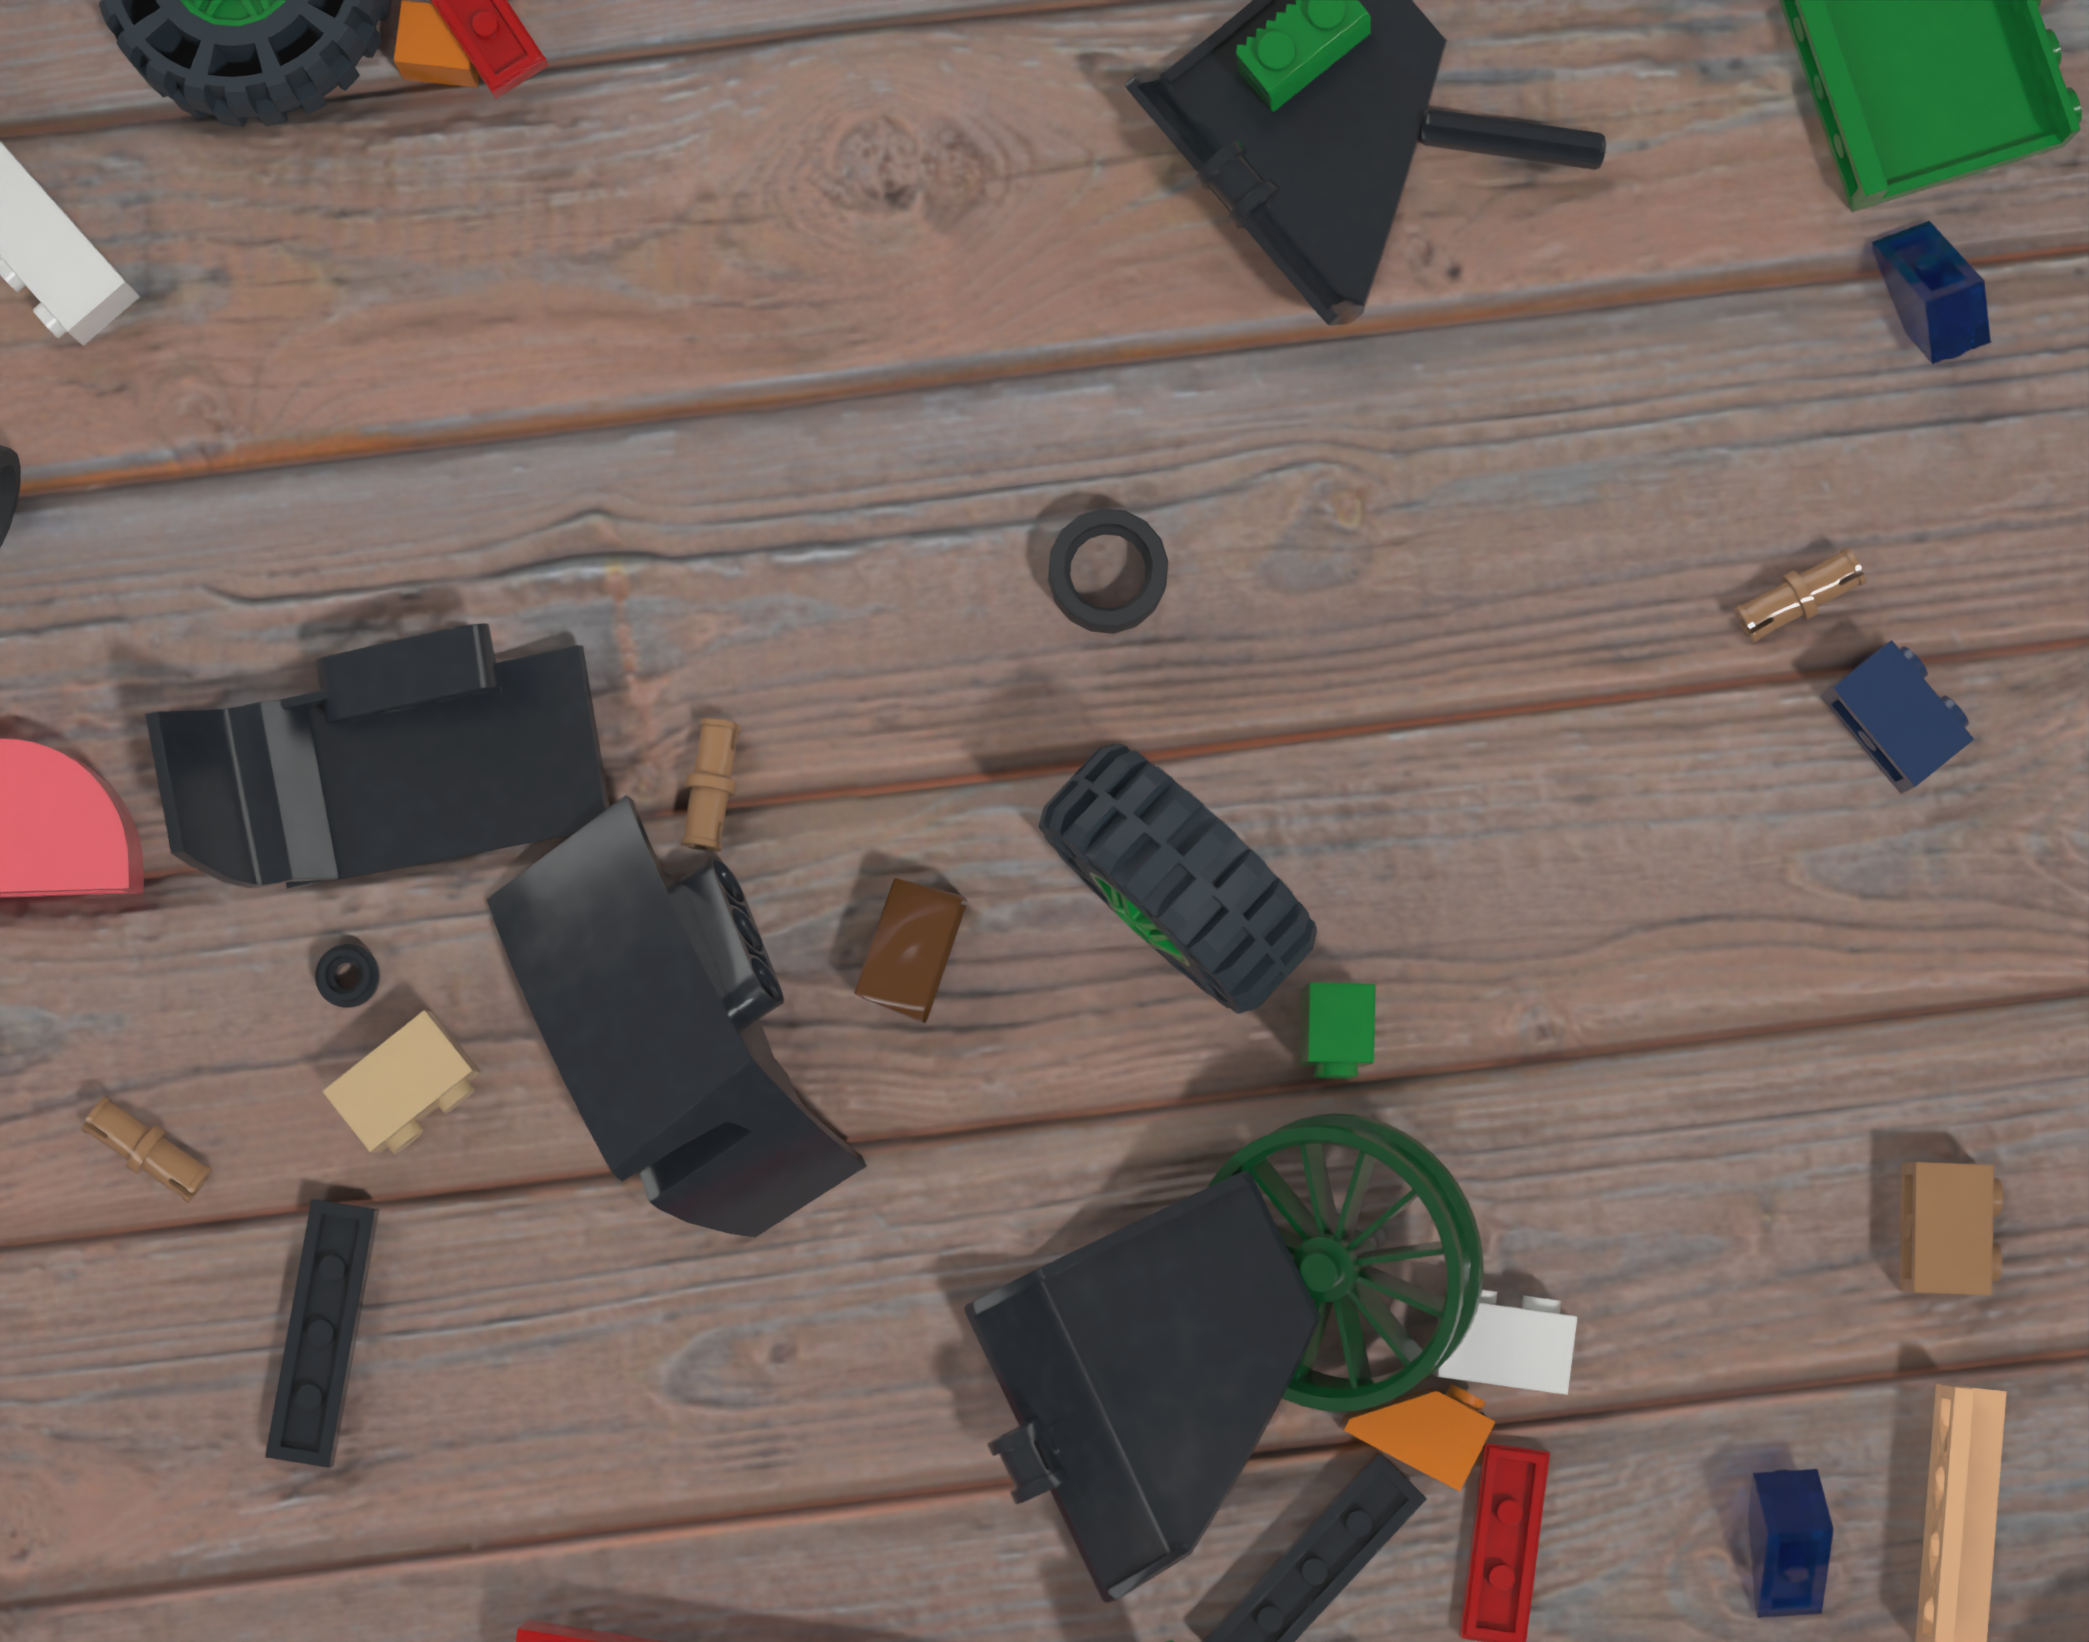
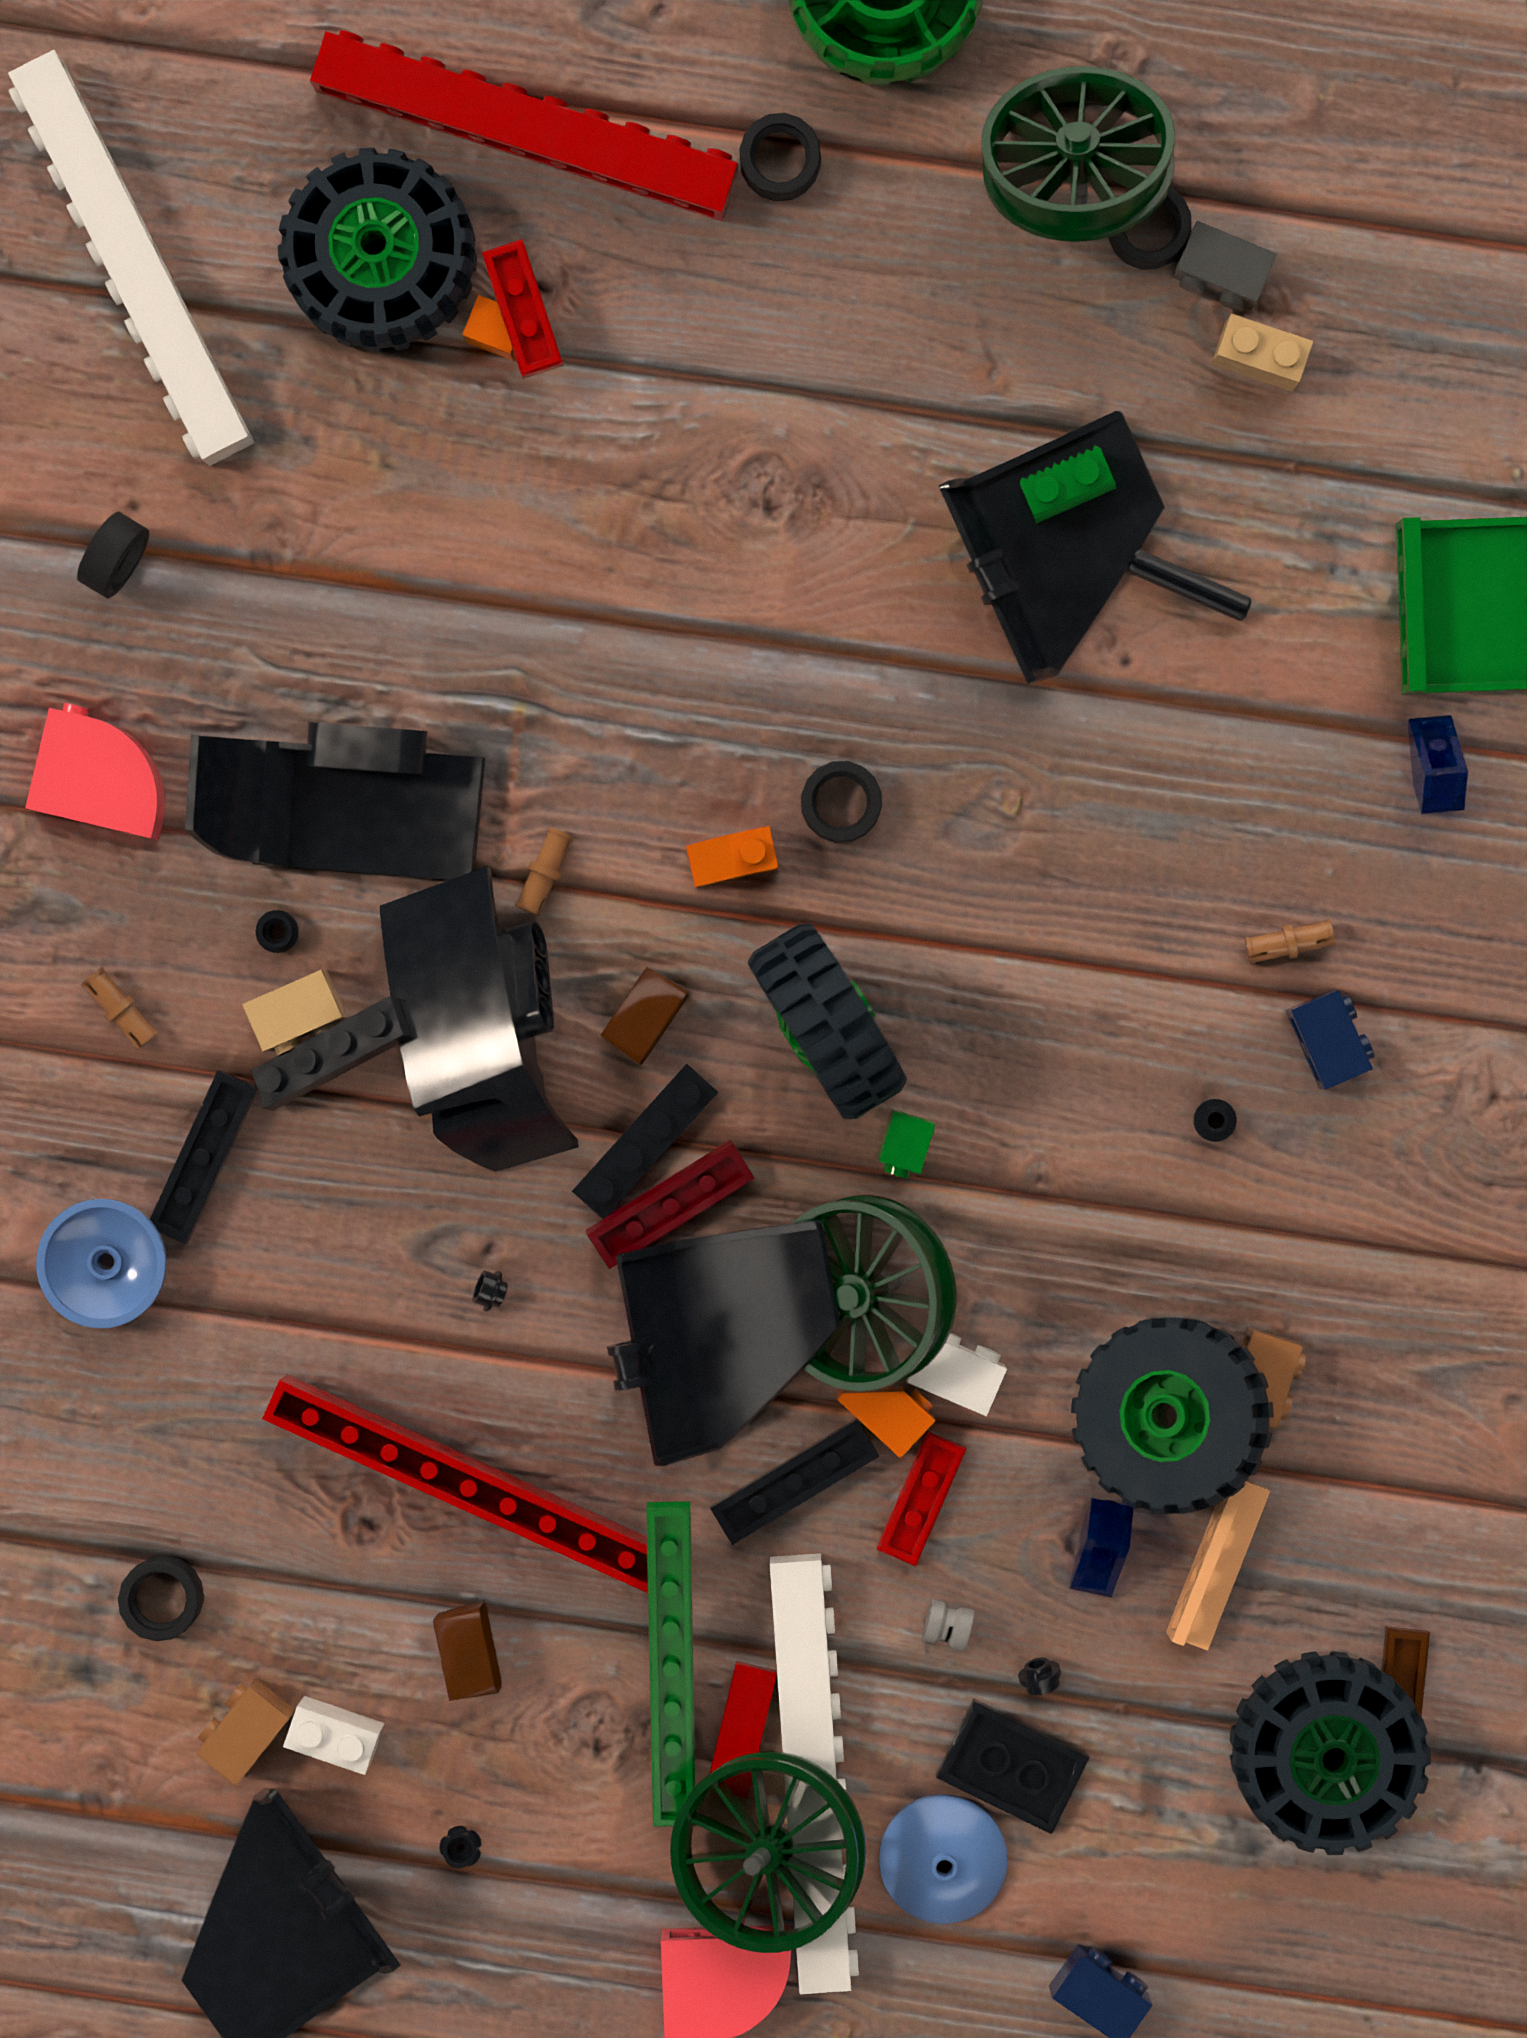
camera: 15 degrees right, 5 degrees up
none -> medium blue dish [36,1199,167,1328]
none -> black plate [251,996,412,1111]
none -> black plate [472,1270,508,1312]
none -> black plate [572,1064,718,1219]
none -> dark red plate [585,1139,755,1269]
none -> orange slope [686,826,779,888]
none -> black wheel [1071,1317,1274,1515]
none -> black plate [1193,1099,1237,1142]

